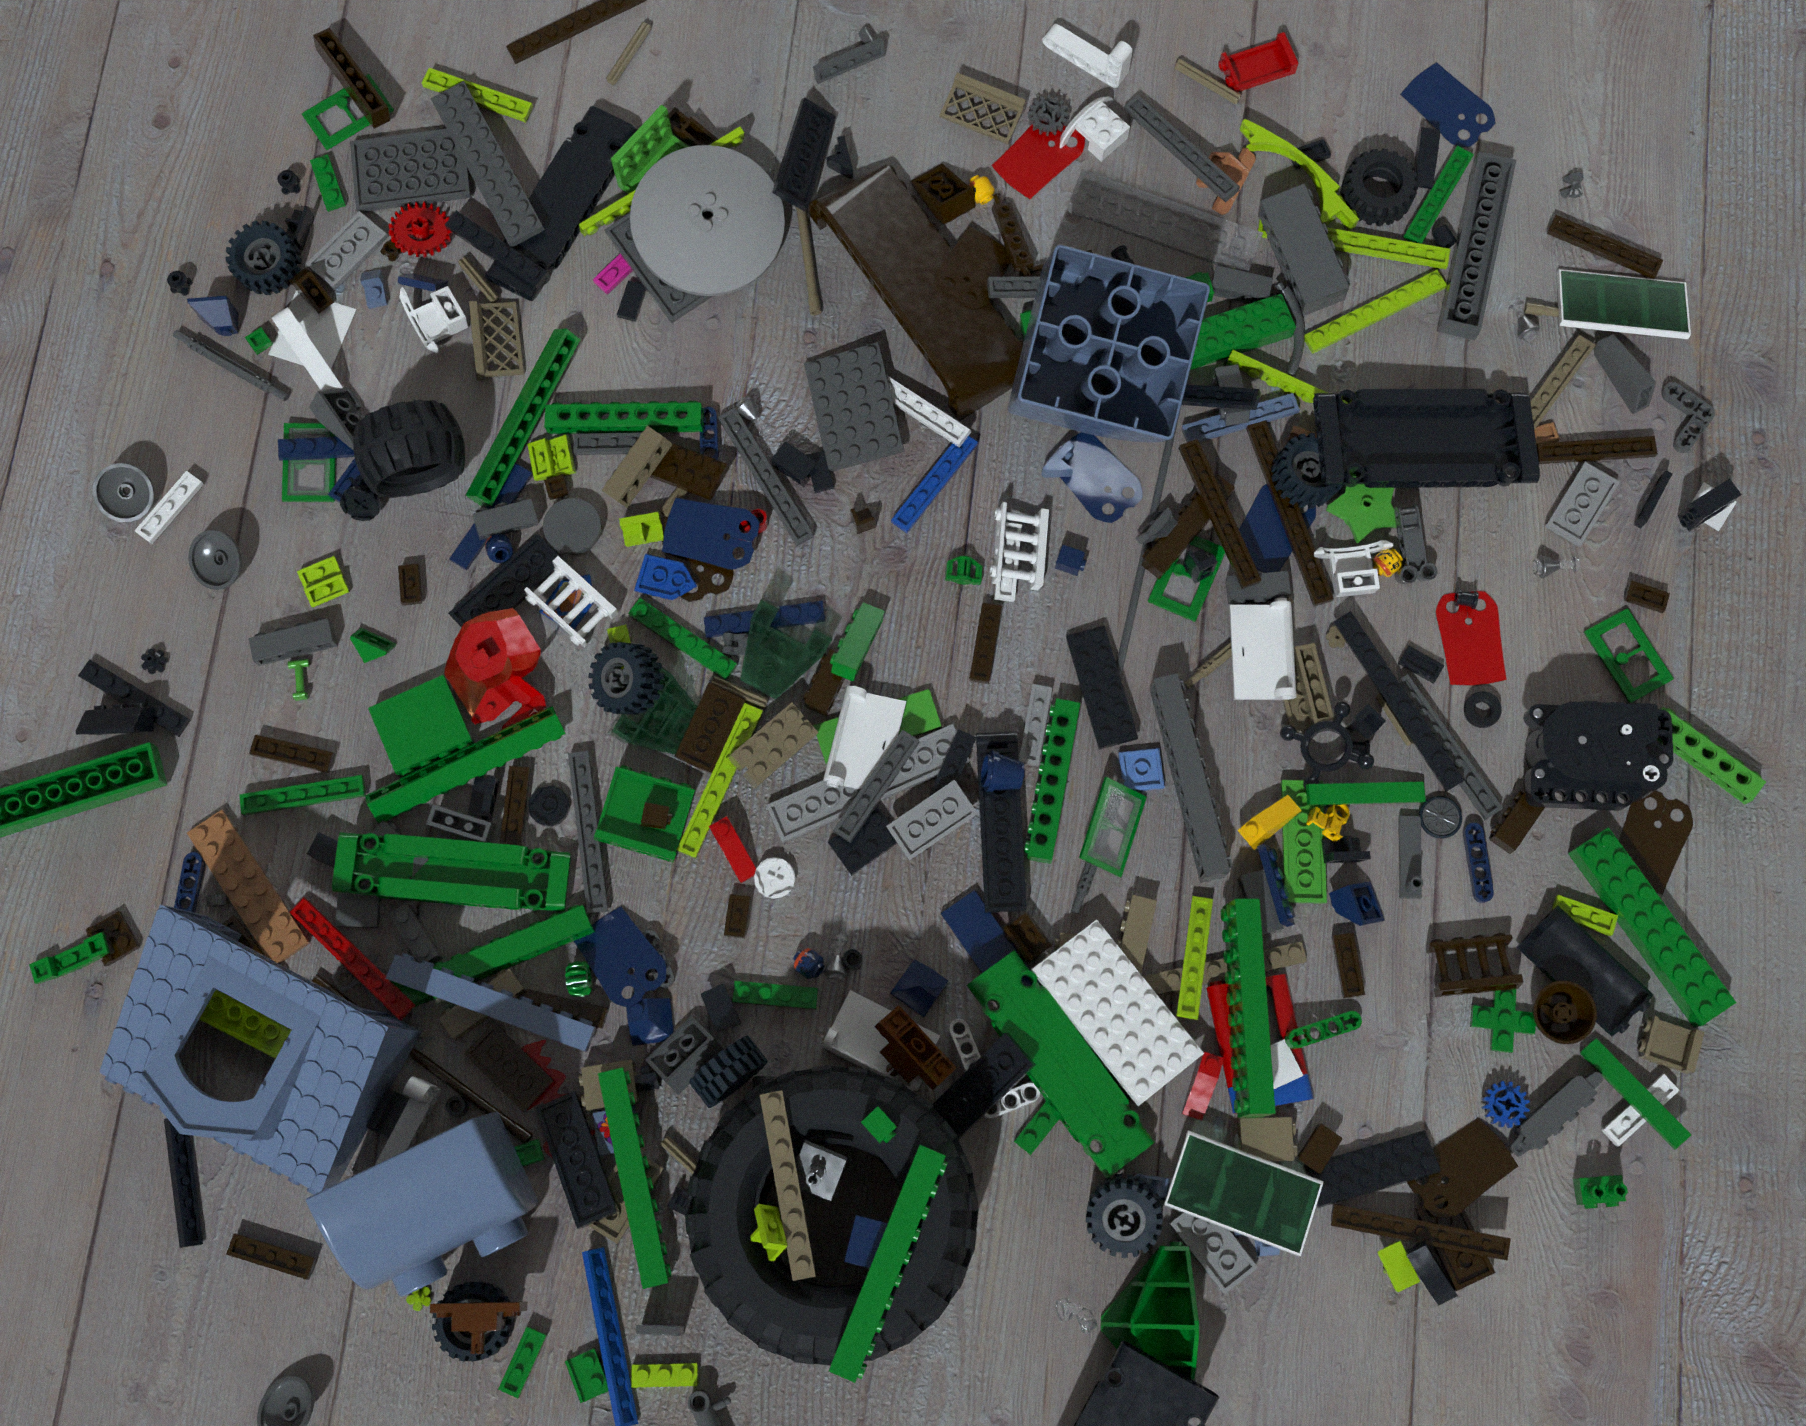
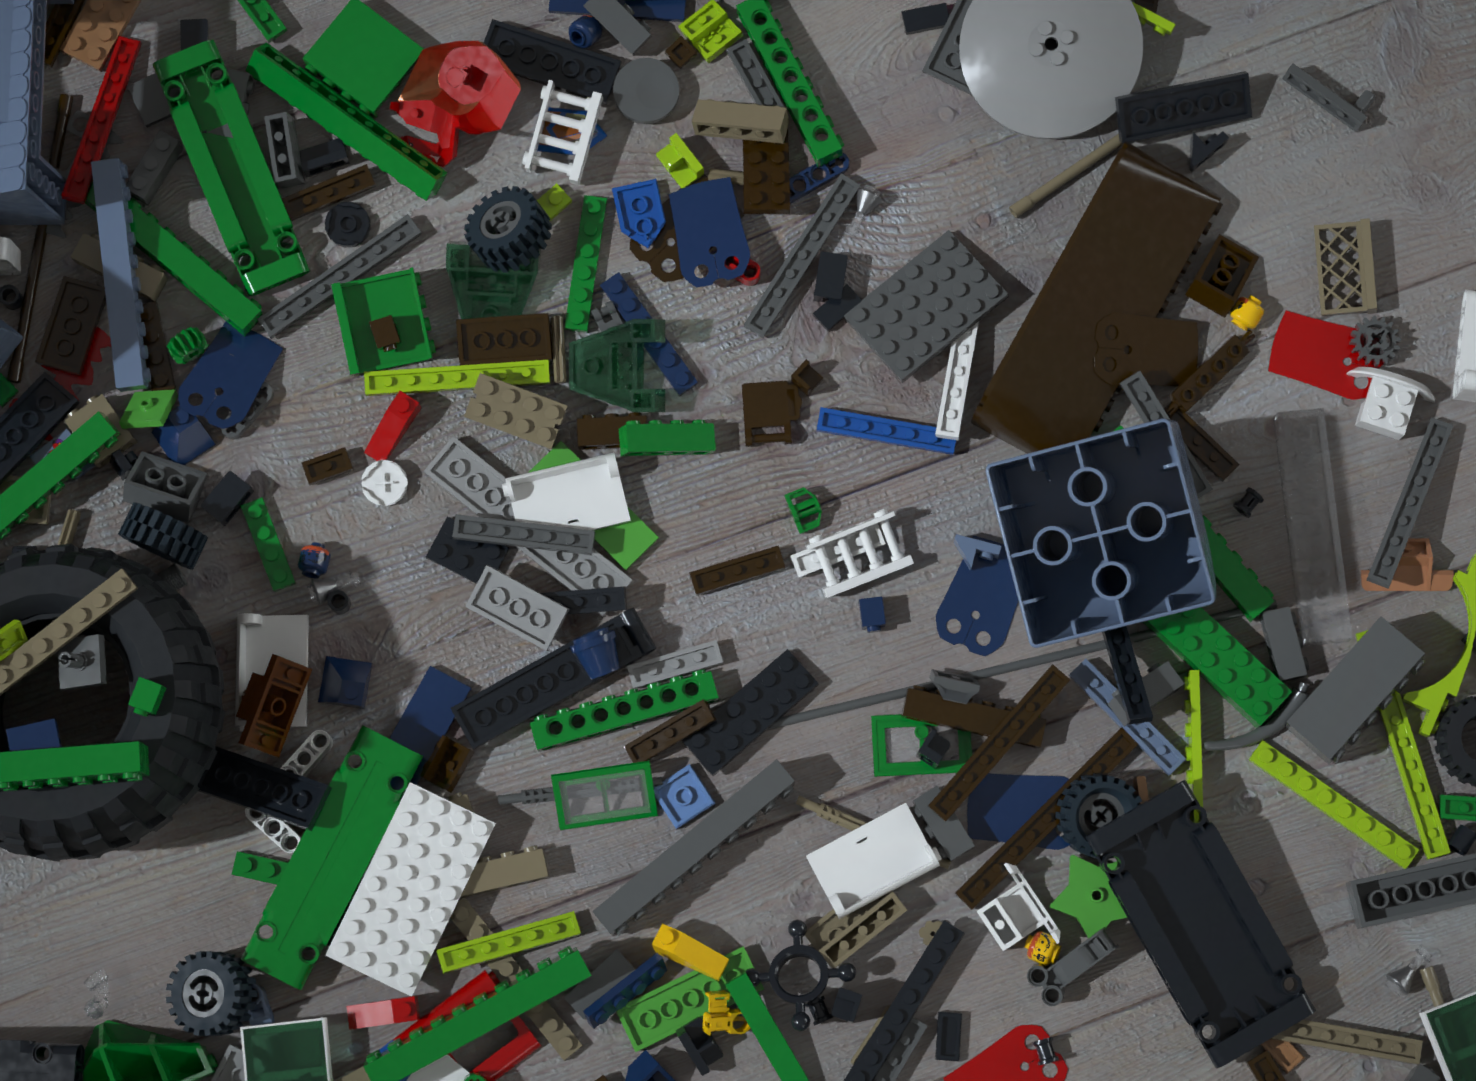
camera: 65 degrees right, 5 degrees up
none -> bright green plate [119,389,178,429]
none -> dark brown plate [624,699,716,763]
none -> dark brown piece [742,381,802,447]

